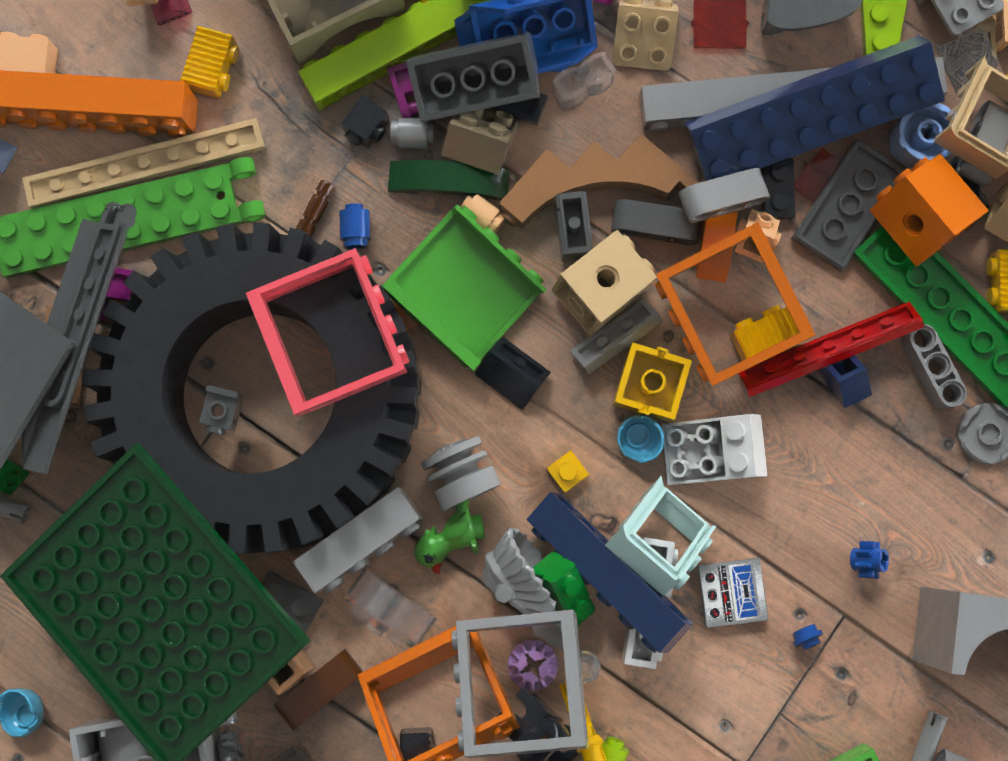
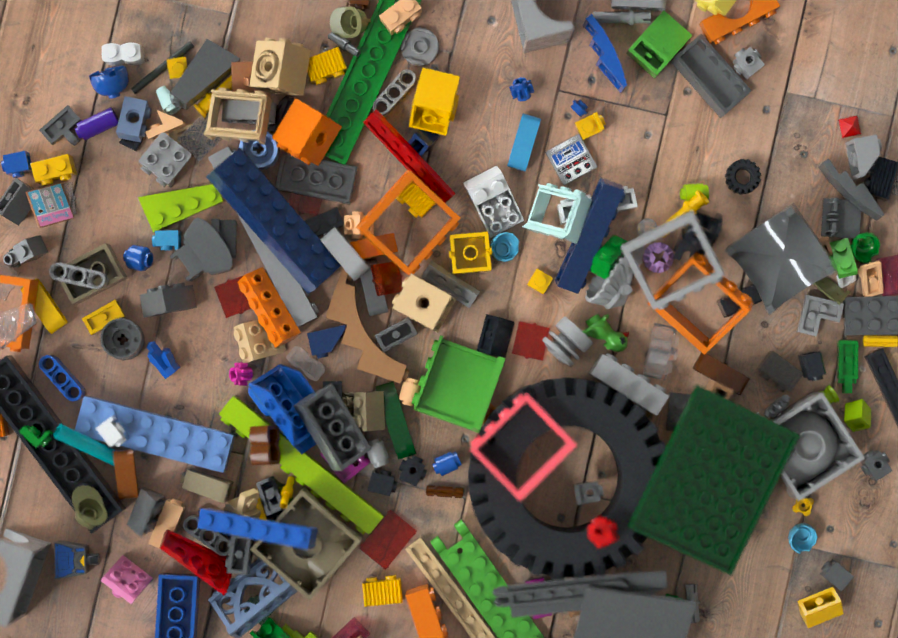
camera: 115 degrees left, 5 degrees up
none -> dark grey panel [211,219,237,258]
none -> orange brick [238,267,301,348]
none -> dark blue slope [307,325,346,359]
none -> clear red piece [359,510,417,570]
none -> clear red piece [370,262,403,296]
none -> black brick [399,455,427,487]
none -> yellow brick [409,68,460,136]
none -> dark azure beam [507,113,541,172]
none -> clear red piece [512,321,550,361]
none -> yellow bracket [575,112,606,140]
none -> blue slope [583,14,627,93]
none -> red brick [587,516,620,548]
none -> yellow plate [792,497,814,516]

